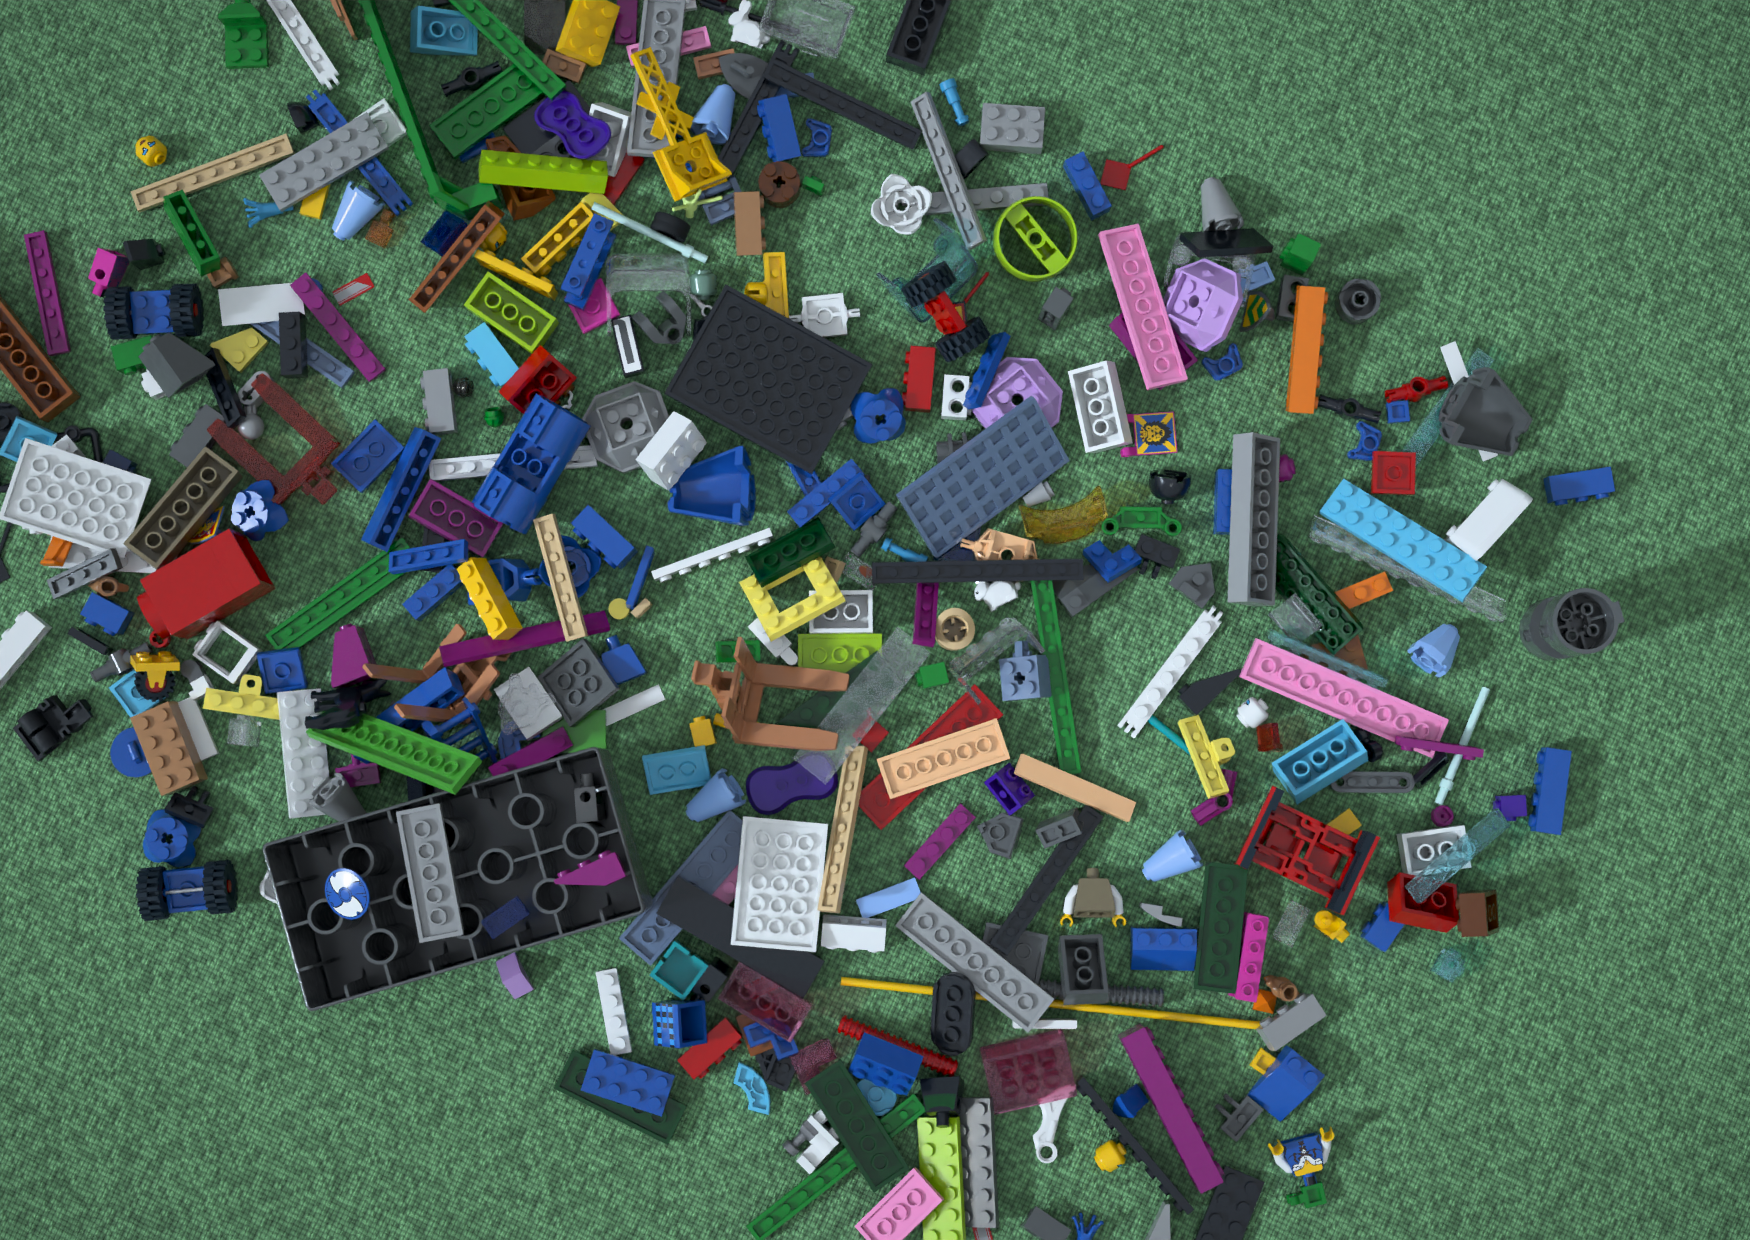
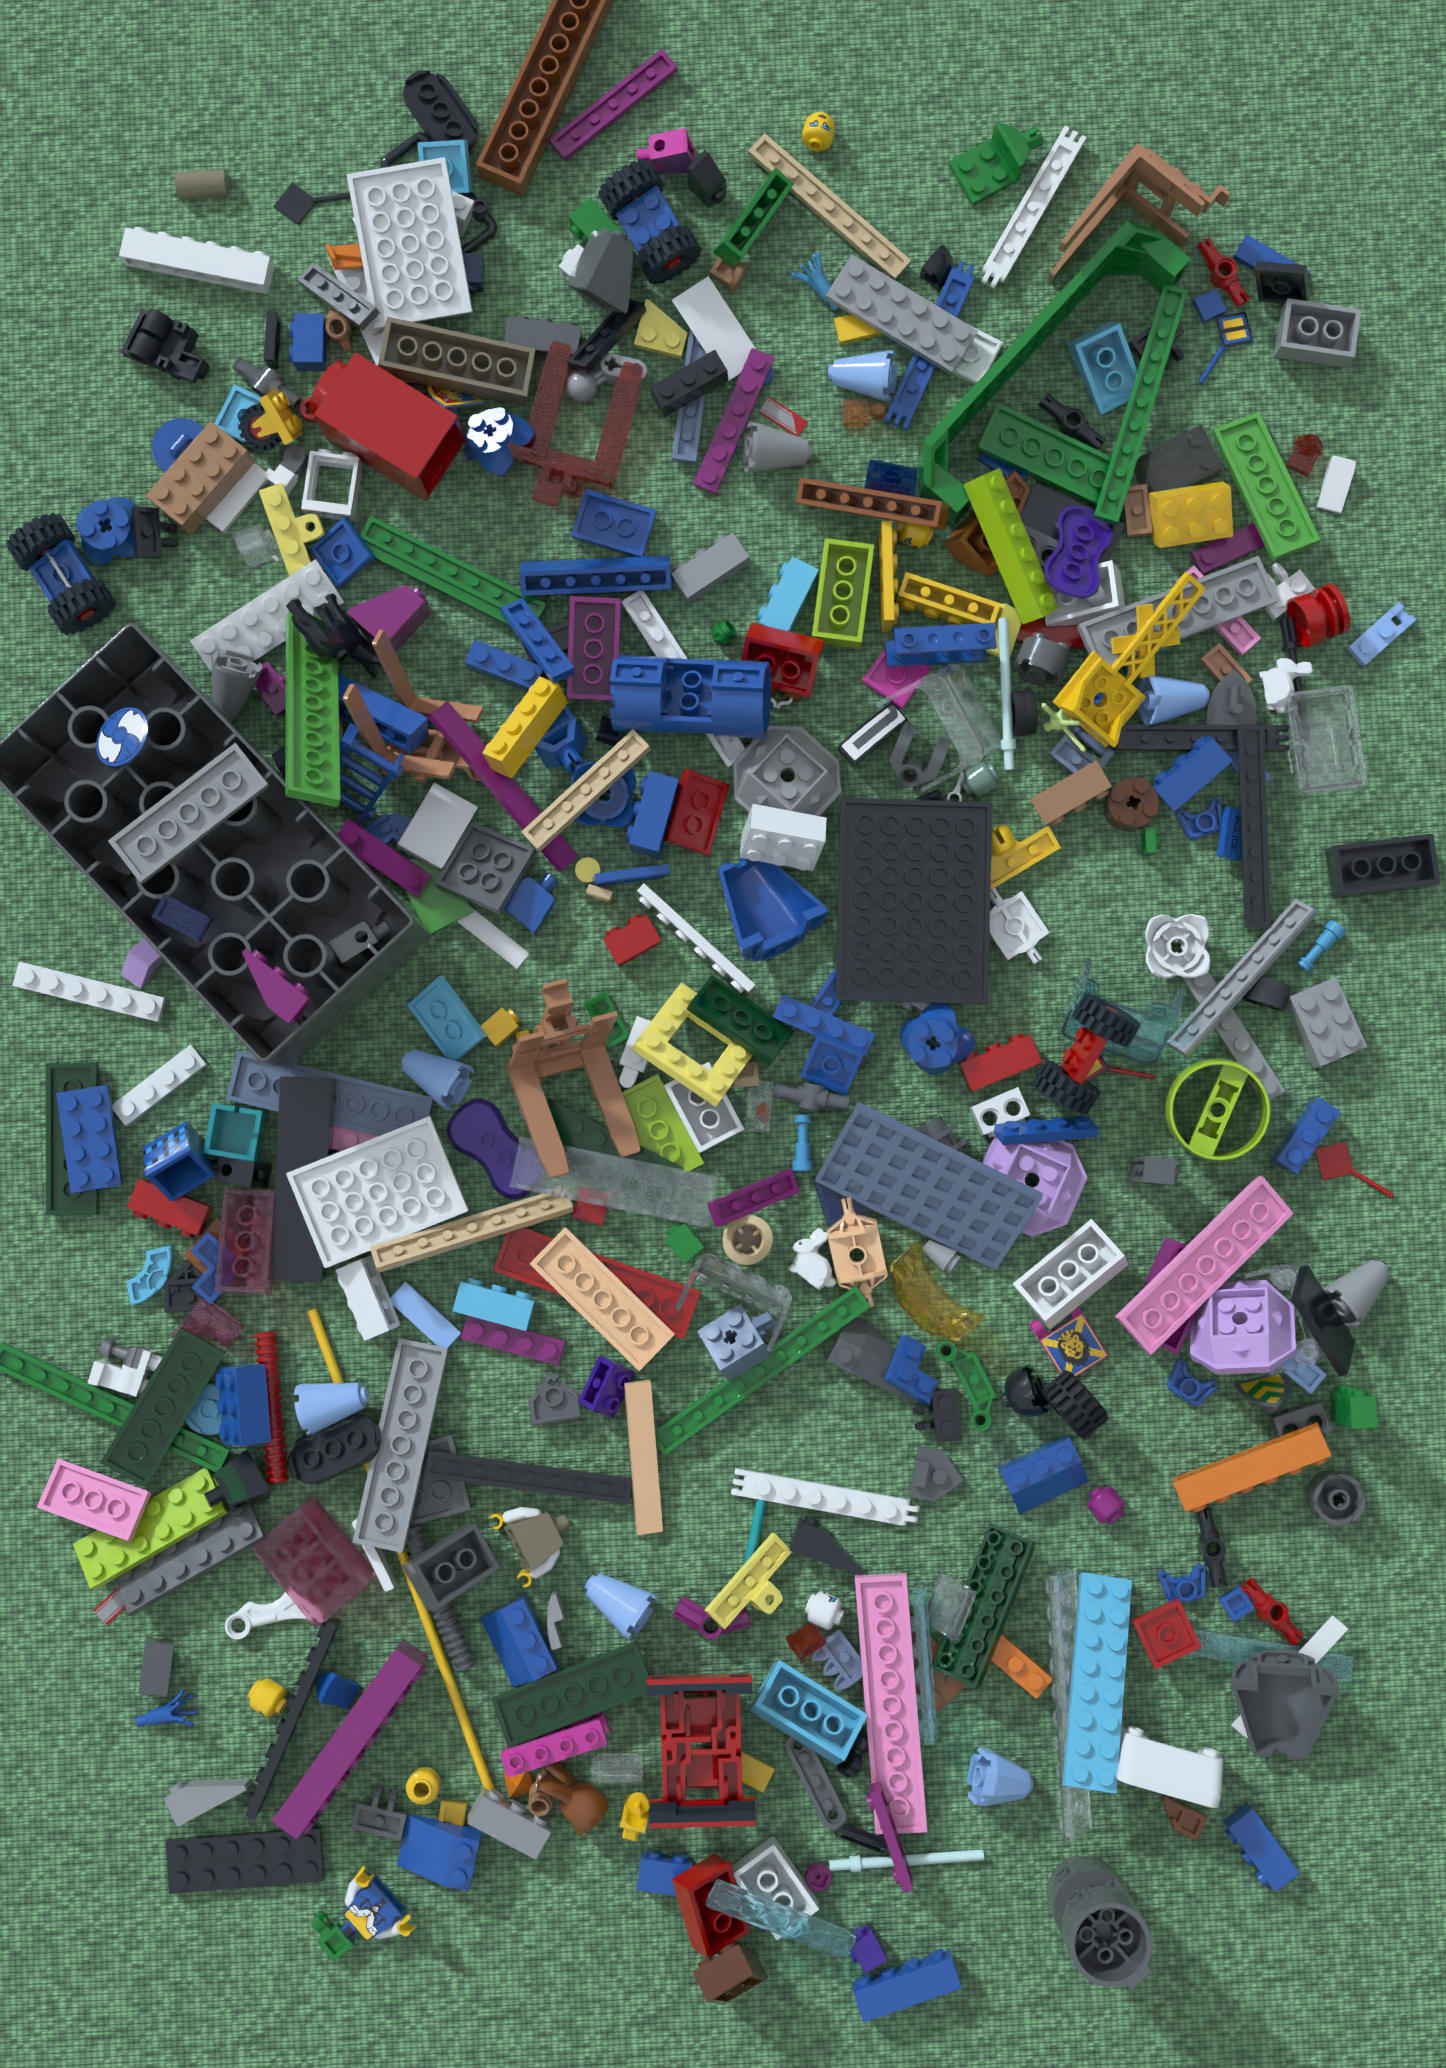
camera: 65 degrees right, 0 degrees up
clear smoke plate [452,377,474,398] -> none
clear tile [498,673,556,735] -> none
black plate [872,559,1084,584] -> none
dark grey hinge [1035,807,1084,849] -> none
light grey brick [1227,432,1280,607] -> none
clear light blue brick [1430,948,1465,983] -> none
none -> white plate [12,962,167,1022]
none -> light blue cone [294,1383,369,1435]
none -> yellow head [406,1767,441,1805]
none -> medium azure brick [452,1277,536,1331]
none -> dark orange piece [538,1762,609,1836]
none -> black plate [595,716,624,746]
none -> red brick [603,914,662,967]
none -> red tile [663,769,729,856]
none -> light grey cone [743,422,812,473]
none -> sand blue plate [812,1627,863,1690]
none -> dark grey brick [1013,632,1070,688]
none -> black tyre [1042,1370,1109,1439]
none -> dark orange tile [1161,1794,1208,1841]
none -> blue tile [1217,806,1241,861]

